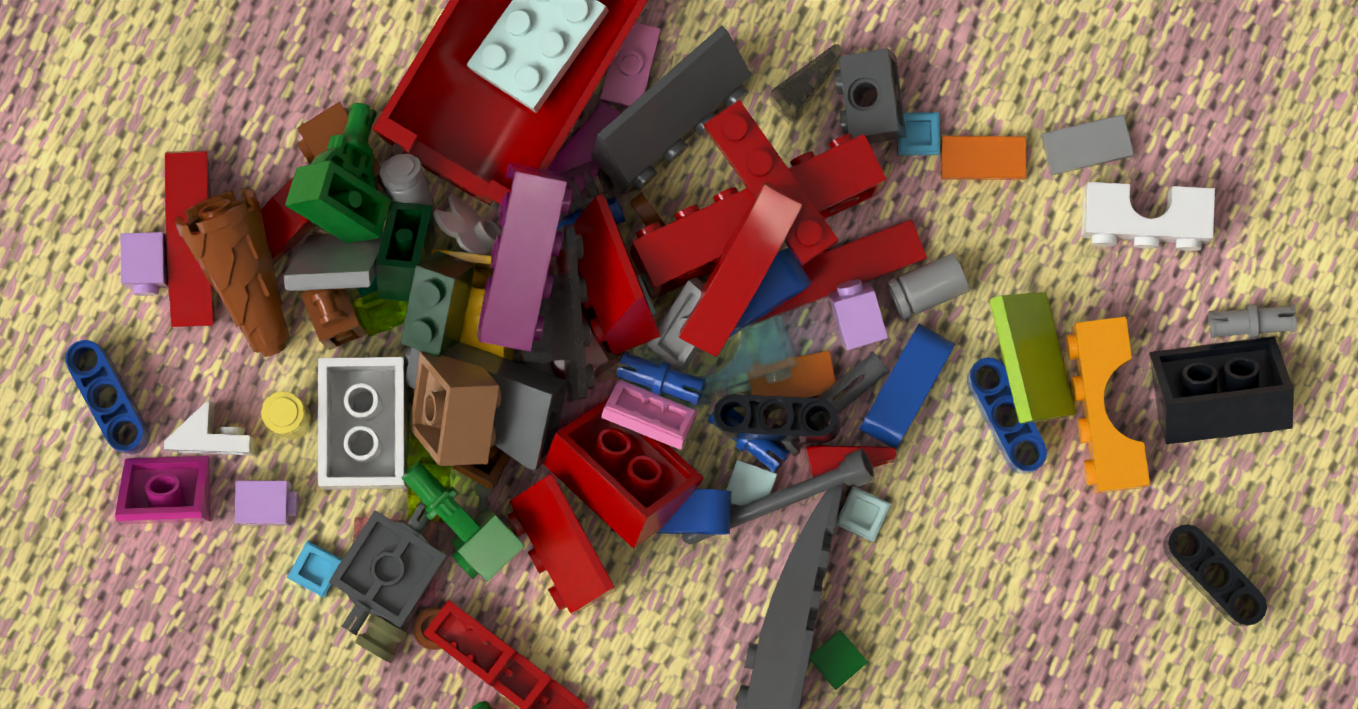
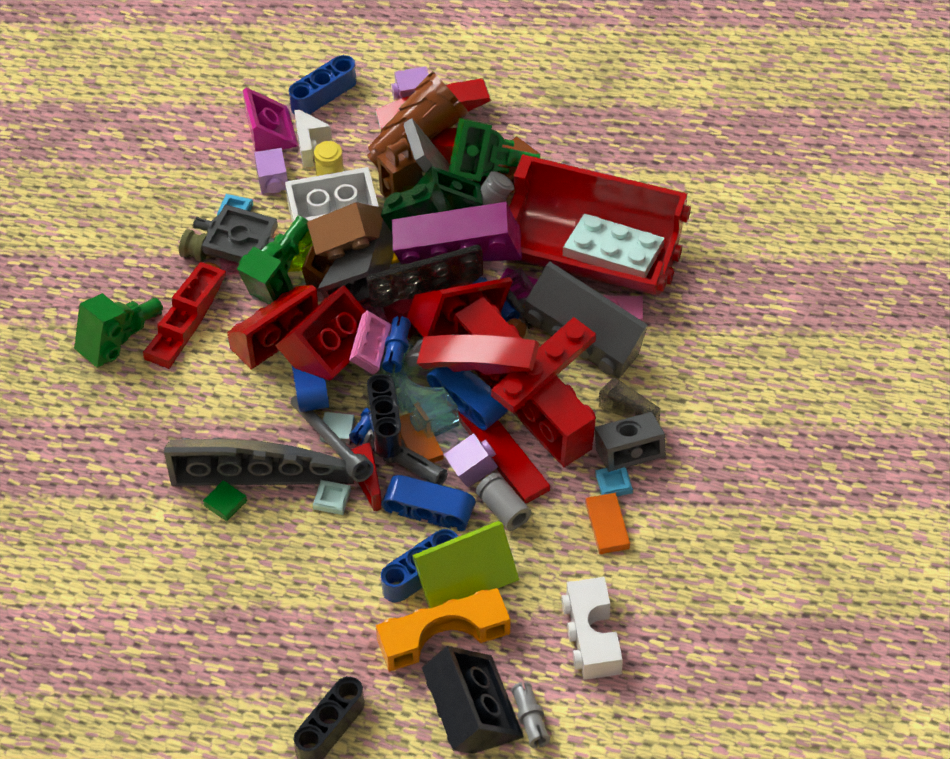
camera: 75 degrees right, 30 degrees down
light grey tile [1041,114,1134,176] -> none

